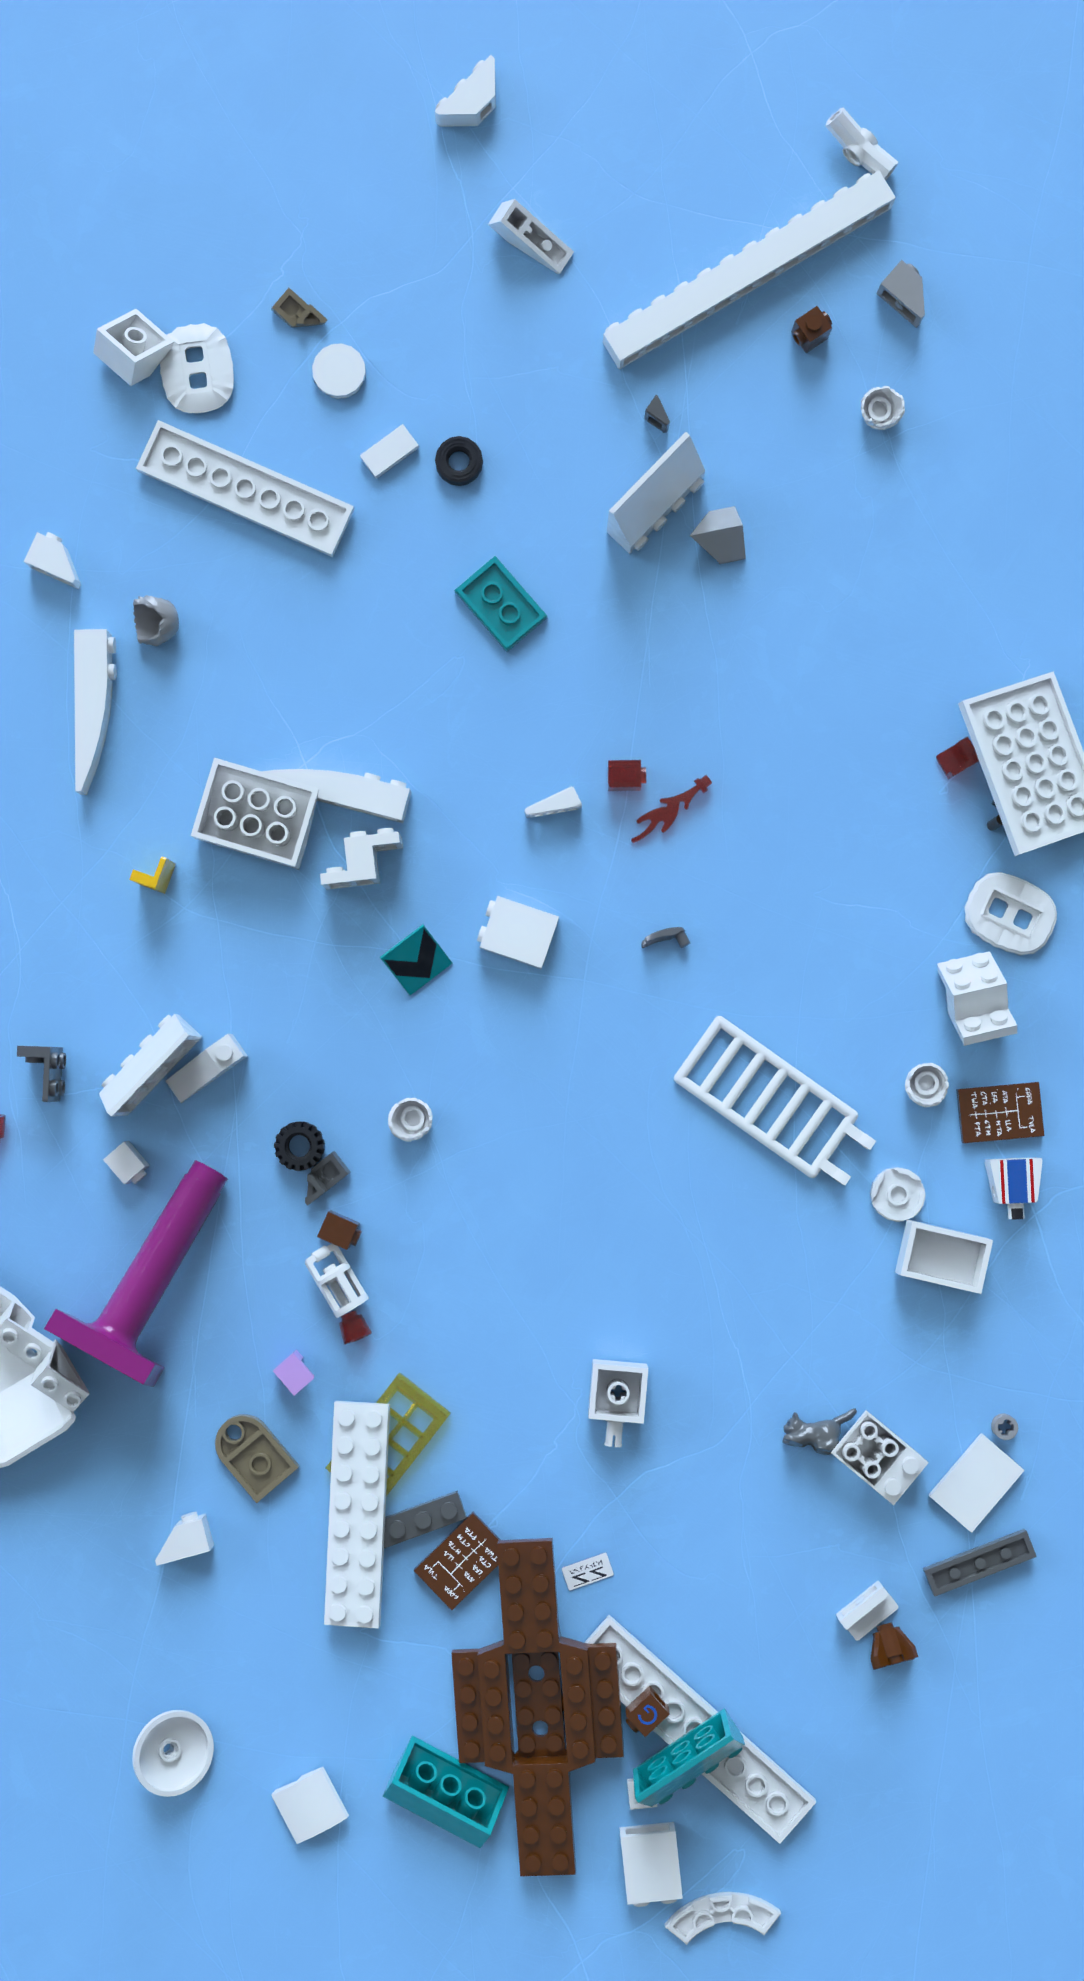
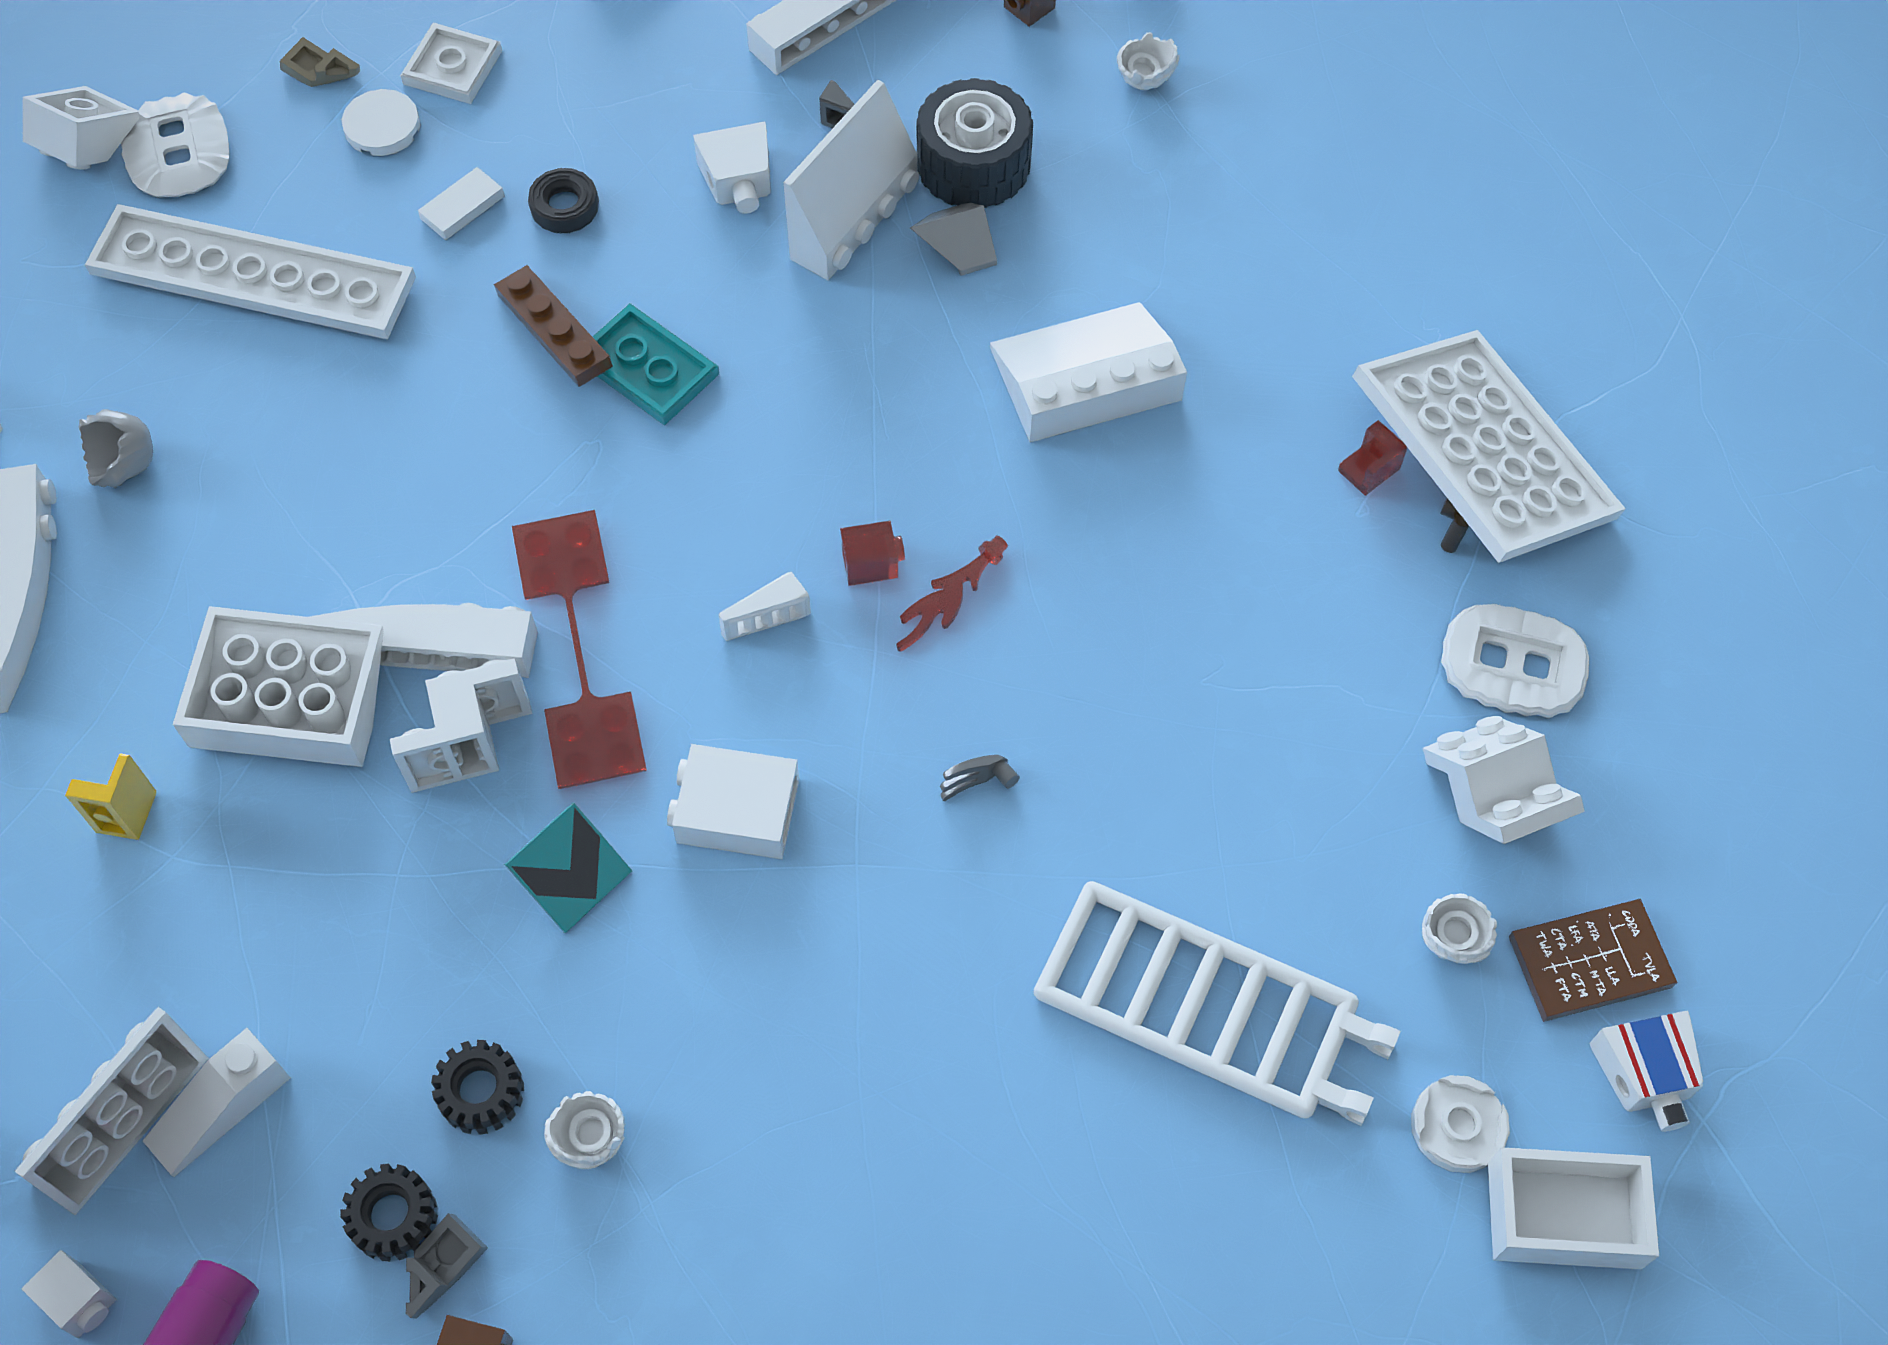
camera: 10 degrees left, 25 degrees down
none -> white tile [400,23,503,104]
none -> black tyre [431,1039,524,1135]
none -> reddish brown plate [493,265,613,387]
none -> clear red hinge [512,510,647,789]
none -> white torso [693,121,771,214]
none -> black wheel [916,78,1033,208]
none -> white slope [990,302,1187,443]

